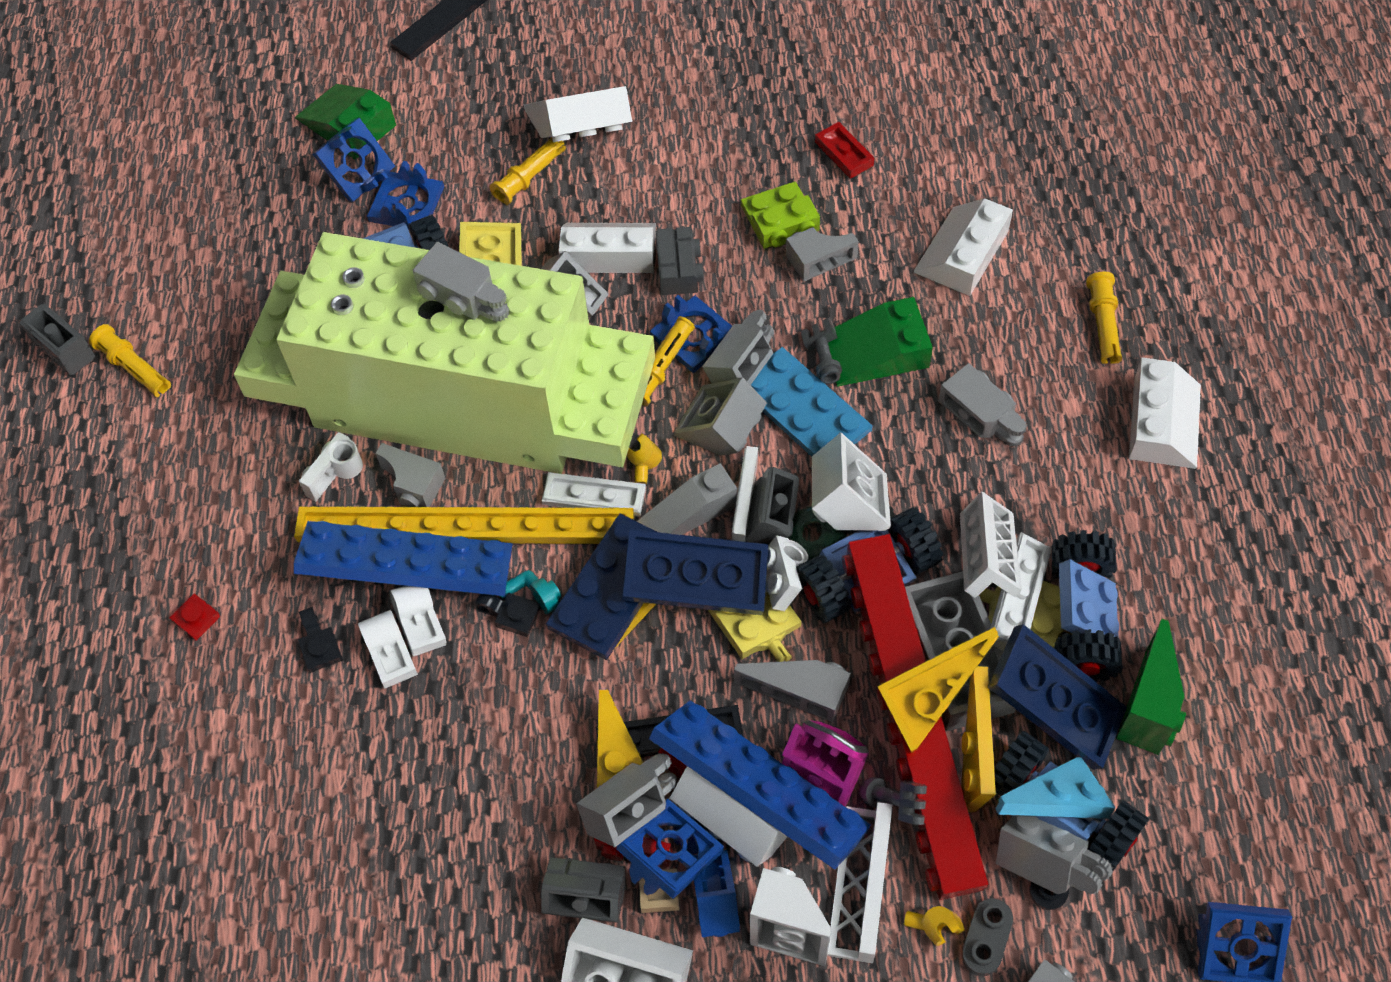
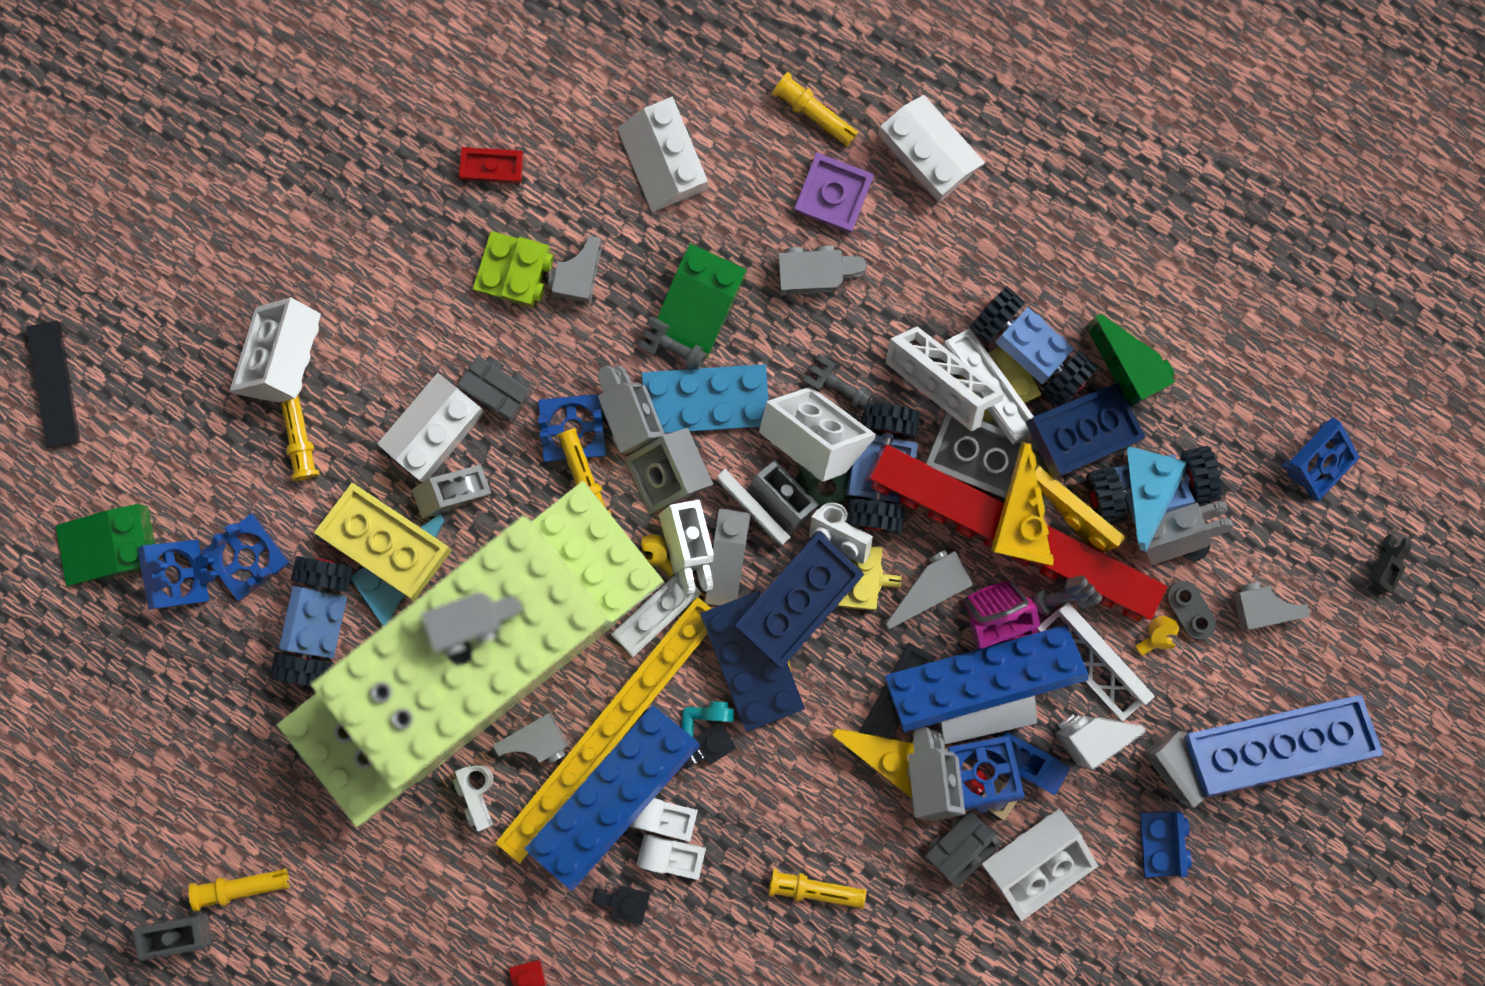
camera: 55 degrees left, 25 degrees up
none -> white hinge [659,500,714,595]
none -> yellow pin [768,868,866,910]
none -> medium lavender plate [794,153,874,233]
none -> dark grey hinge [802,354,873,410]

